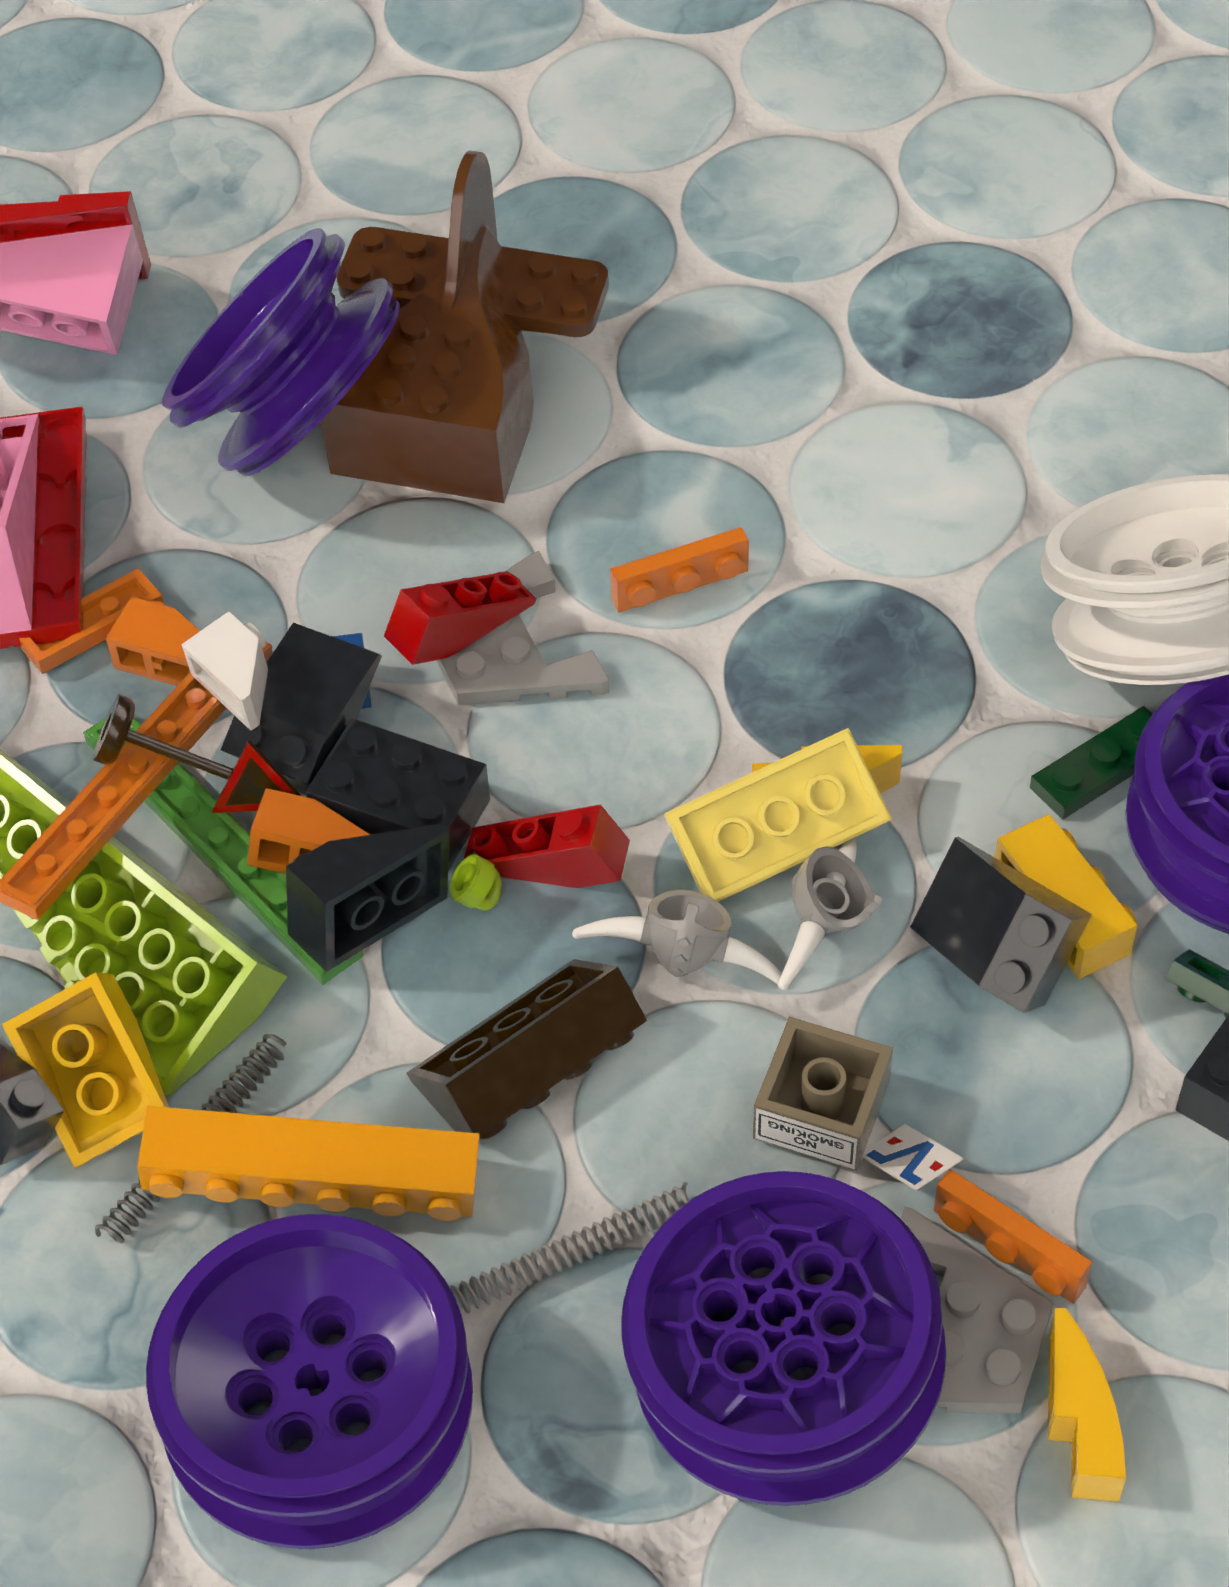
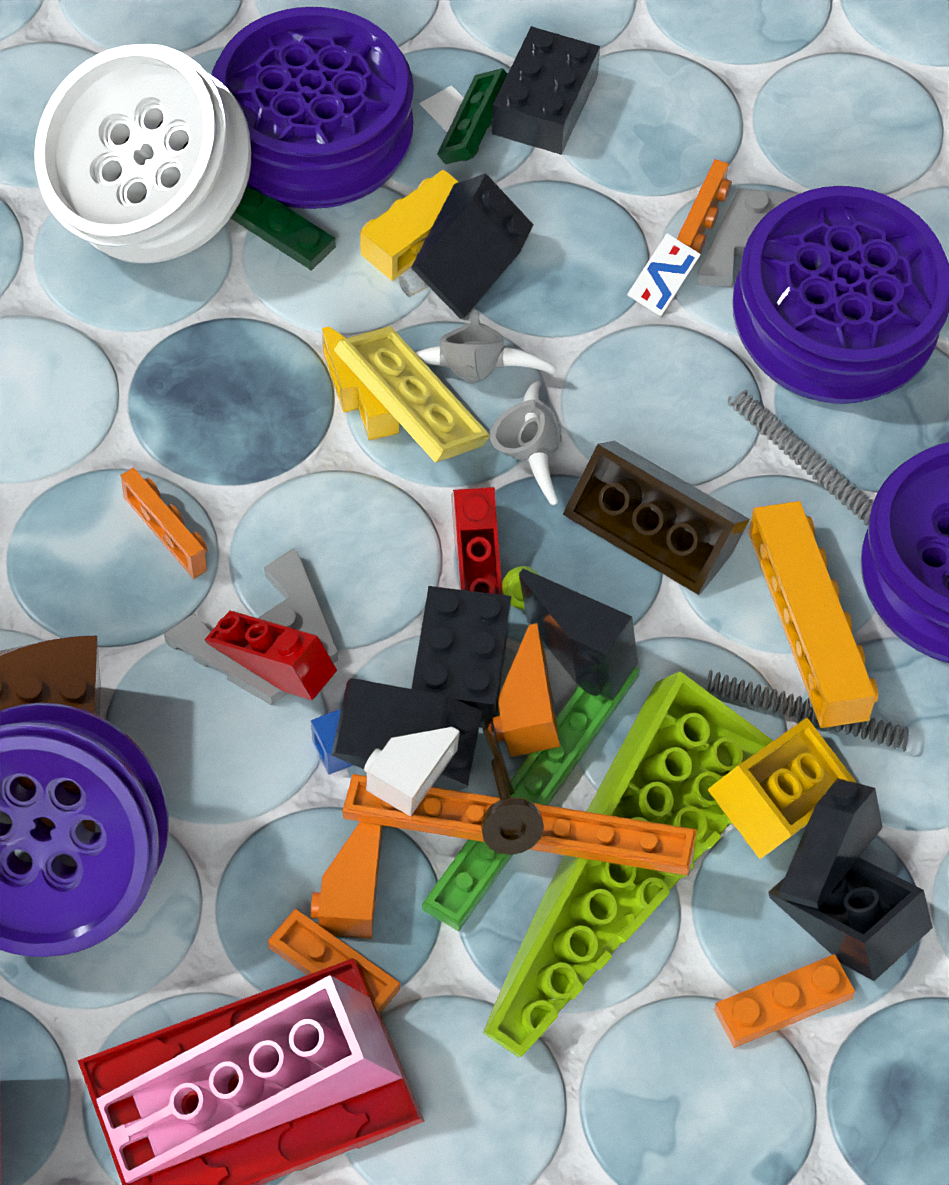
camera: 110 degrees left, 5 degrees up
dark tan brick [753,1016,893,1171] -> none
yellow slope [1048,1308,1126,1502] -> none

